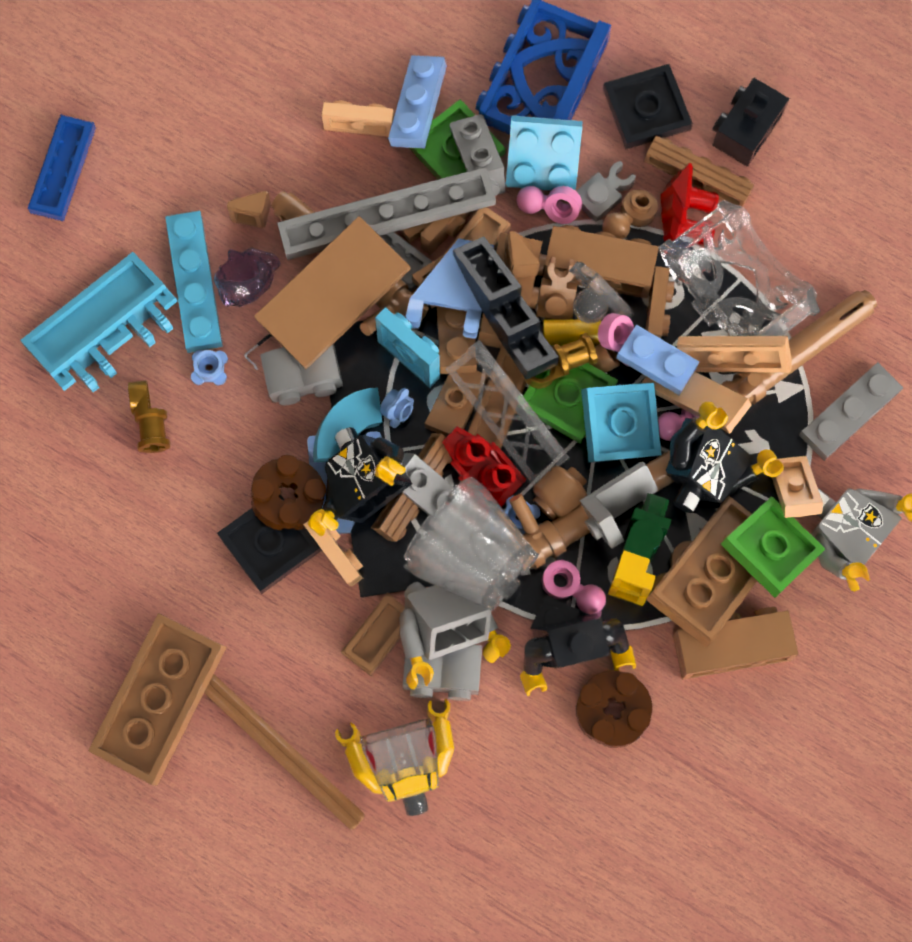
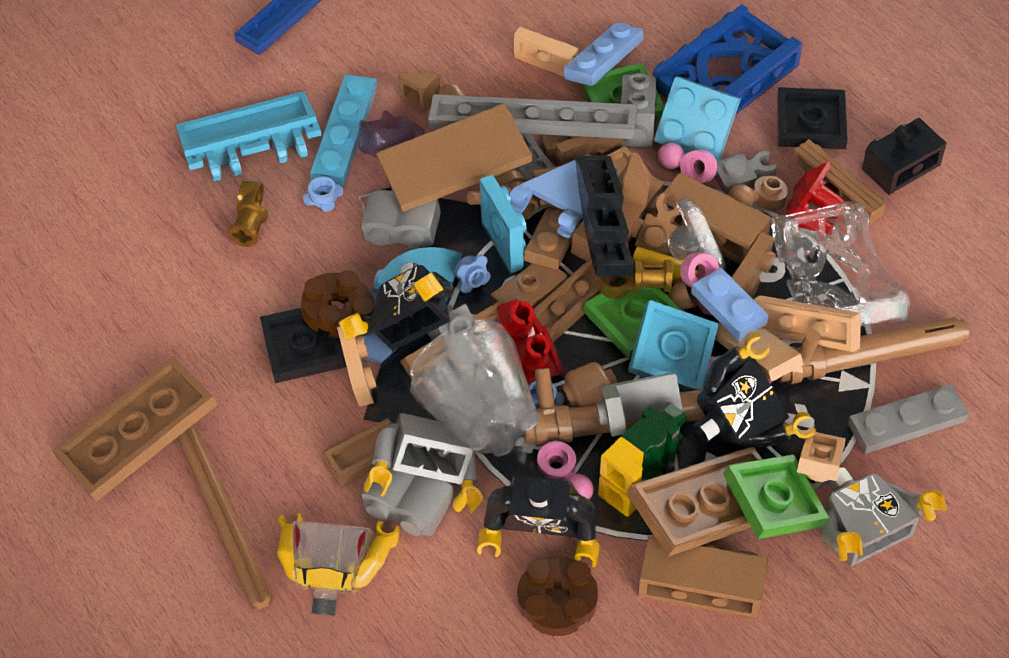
camera: 25 degrees right, 20 degrees down
clear fence [445,339,570,486] -> none

